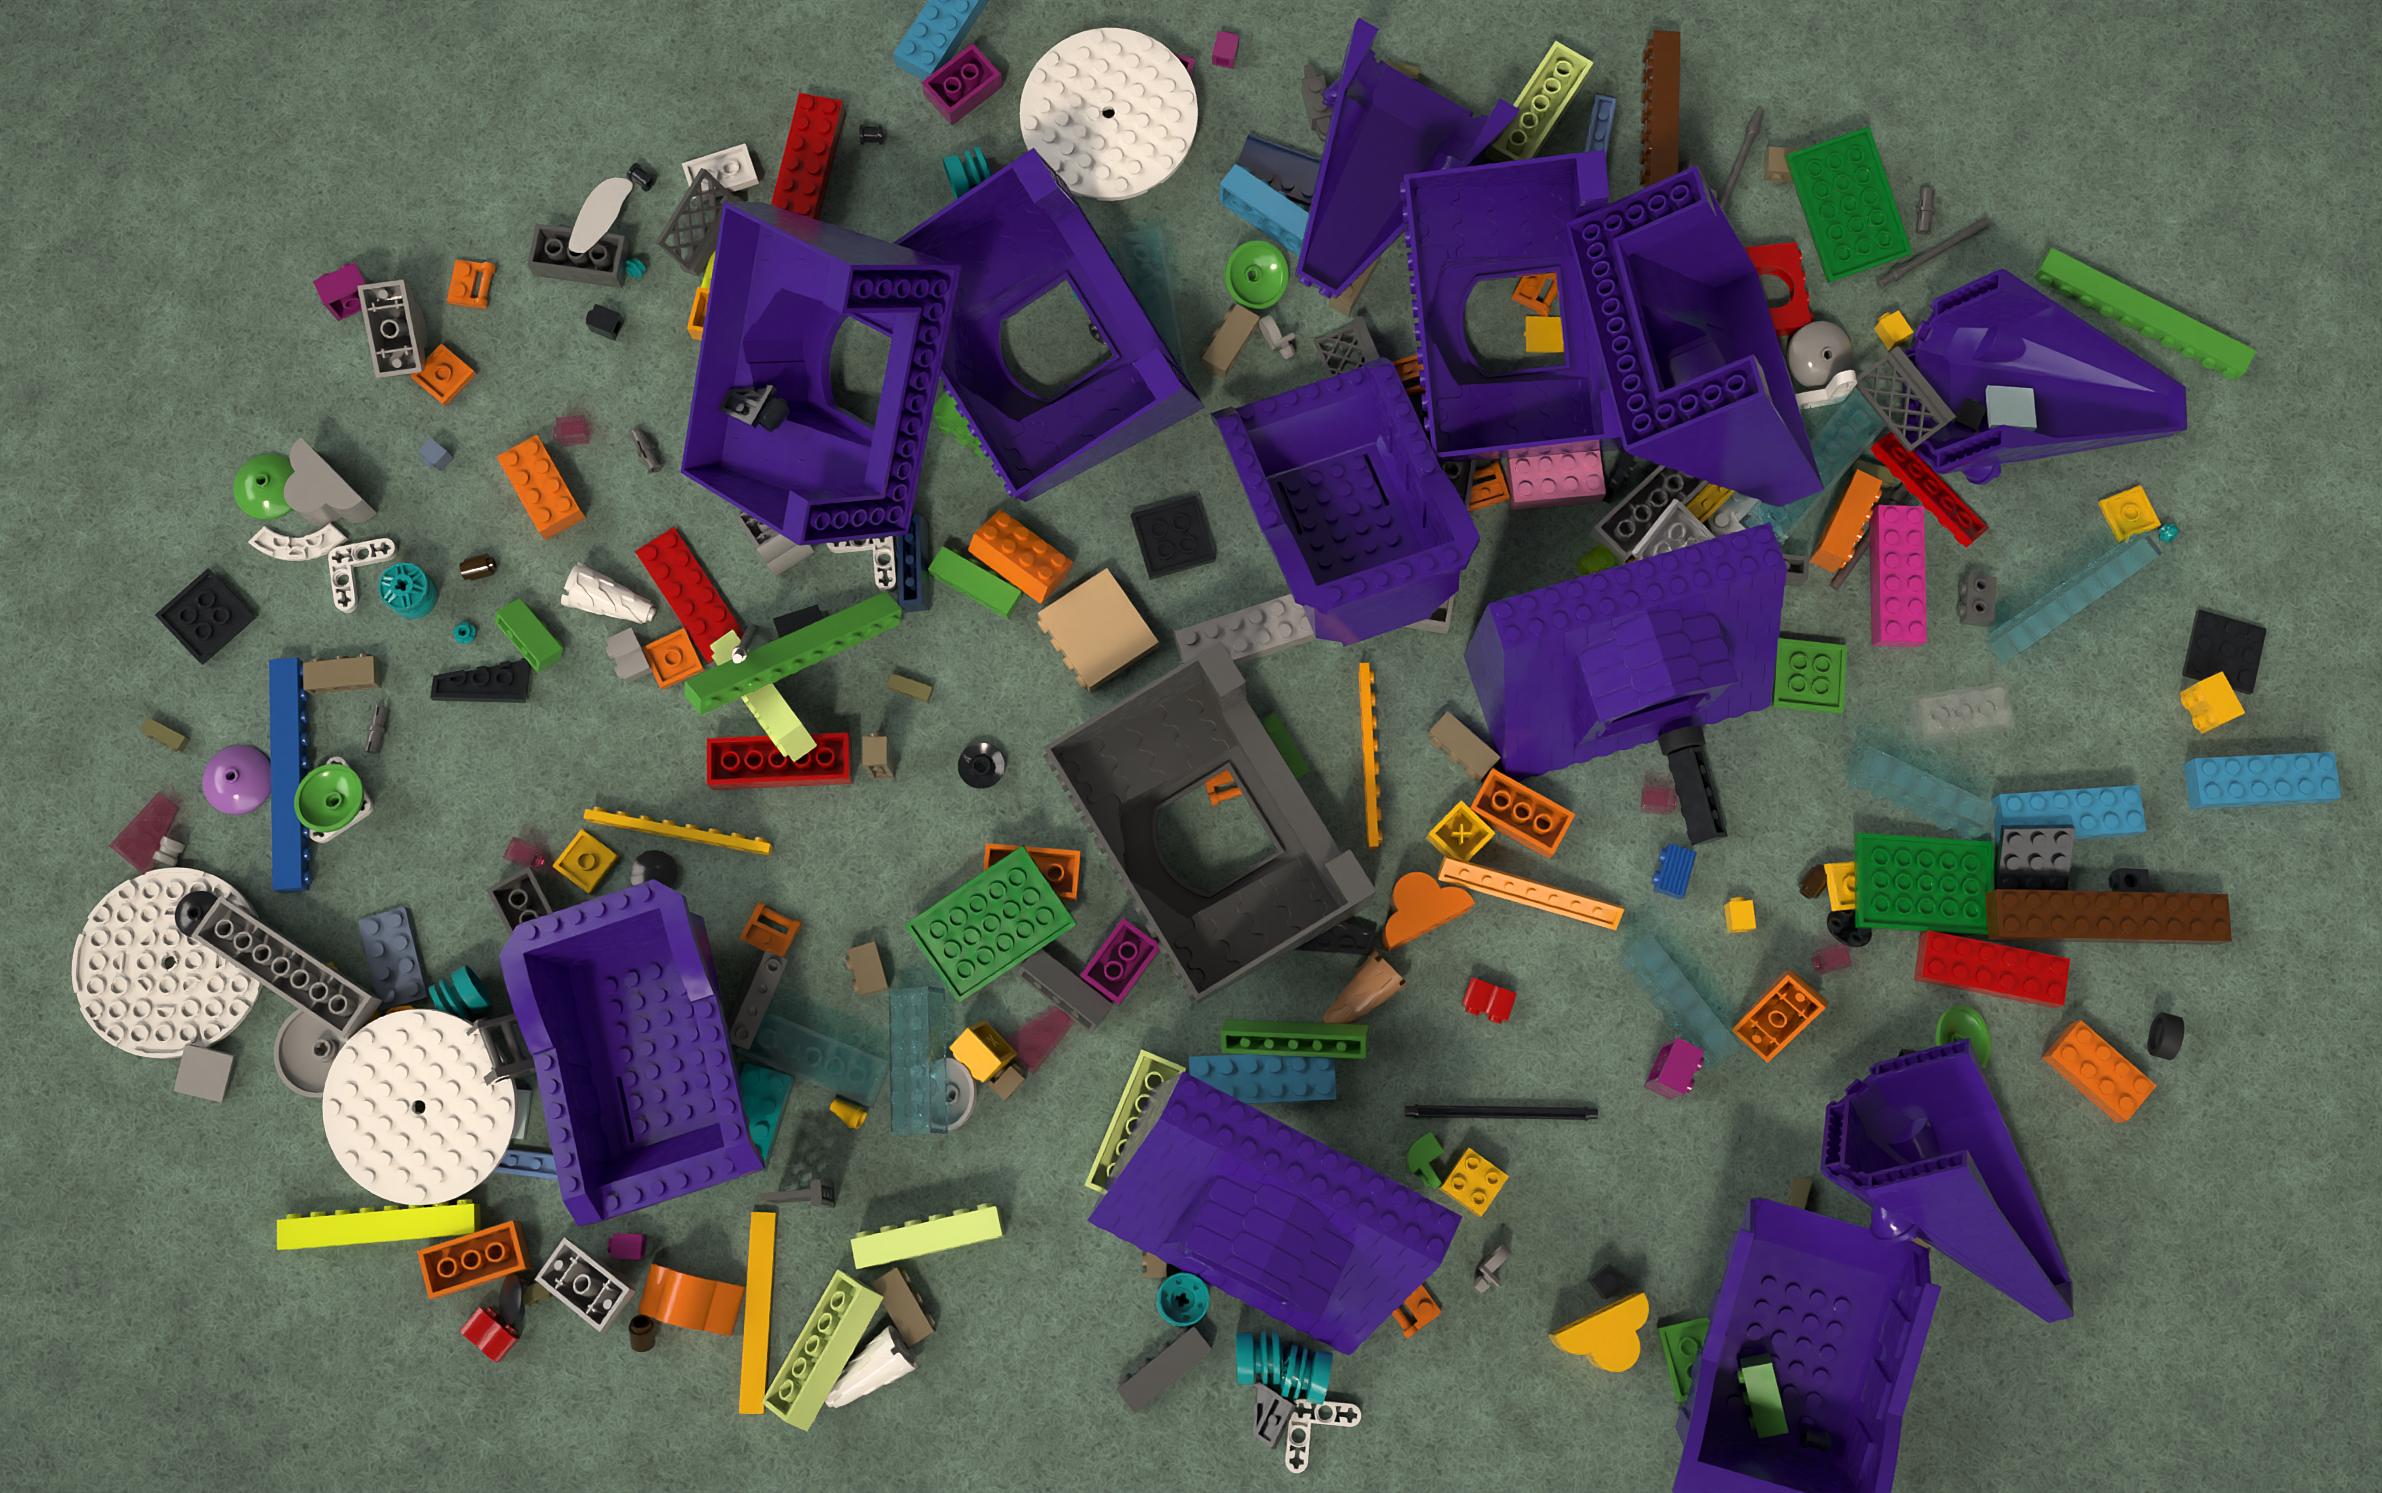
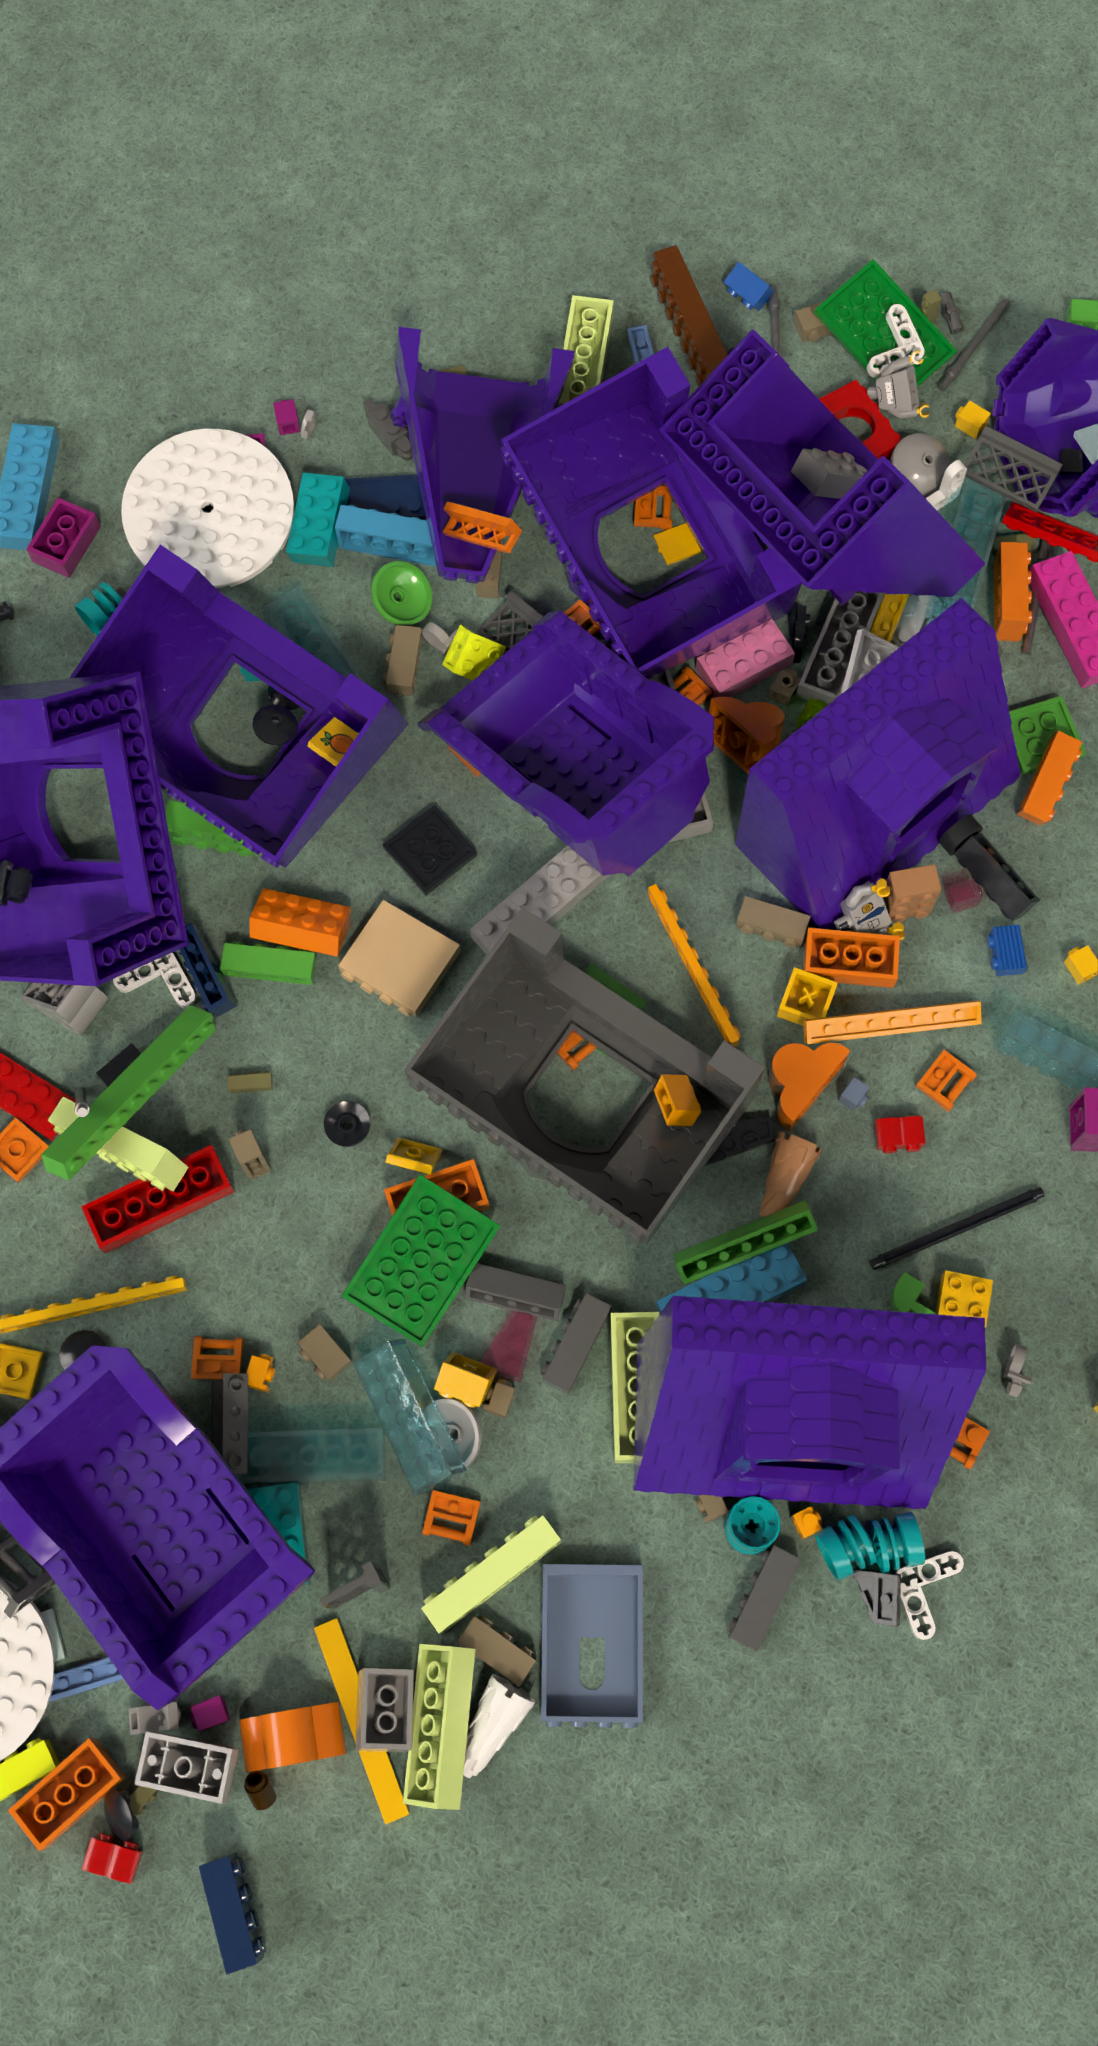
camera: 20 degrees left, 5 degrees down
yellow cone [830,1098,867,1129] -> none
magenta brick [1080,918,1160,1007] -> none
none -> light grey brick [128,1702,181,1735]
none -> dark blue brick [199,1853,266,1975]
none -> light orange brick [246,1354,275,1393]
none -> black dish [252,705,298,745]
none -> teal brick [286,473,350,567]
none -> light grey tile [301,409,317,439]
none -> yellow tile [307,717,358,766]
none -> light grey brick [356,1668,414,1752]
none -> yellow tile [385,1137,443,1175]
none -> orange plate [422,1490,481,1546]
none -> neon yellow bracket [442,625,506,680]
none -> orange fence [443,501,522,554]
none -> dark grey brick [540,1293,612,1395]
none -> sand blue panel [541,1564,643,1728]
none -> light orange brick [654,1074,701,1126]
none -> orange brick [709,697,785,774]
none -> blue brick [724,262,774,311]
none -> dark tan brick [768,669,801,707]
none -> light orange brick [790,1507,823,1540]
none -> light grey brick [791,448,867,499]
none -> light grey torso [834,879,905,940]
none -> sand blue plate [839,1077,870,1111]
none -> white beam [867,304,924,378]
none -> light grey torso [867,350,930,419]
none -> medium nougat brick [883,864,941,923]
none -> orange plate [916,1050,977,1112]
none -> olive piece [920,289,942,323]
none -> orange brick [1016,731,1082,826]

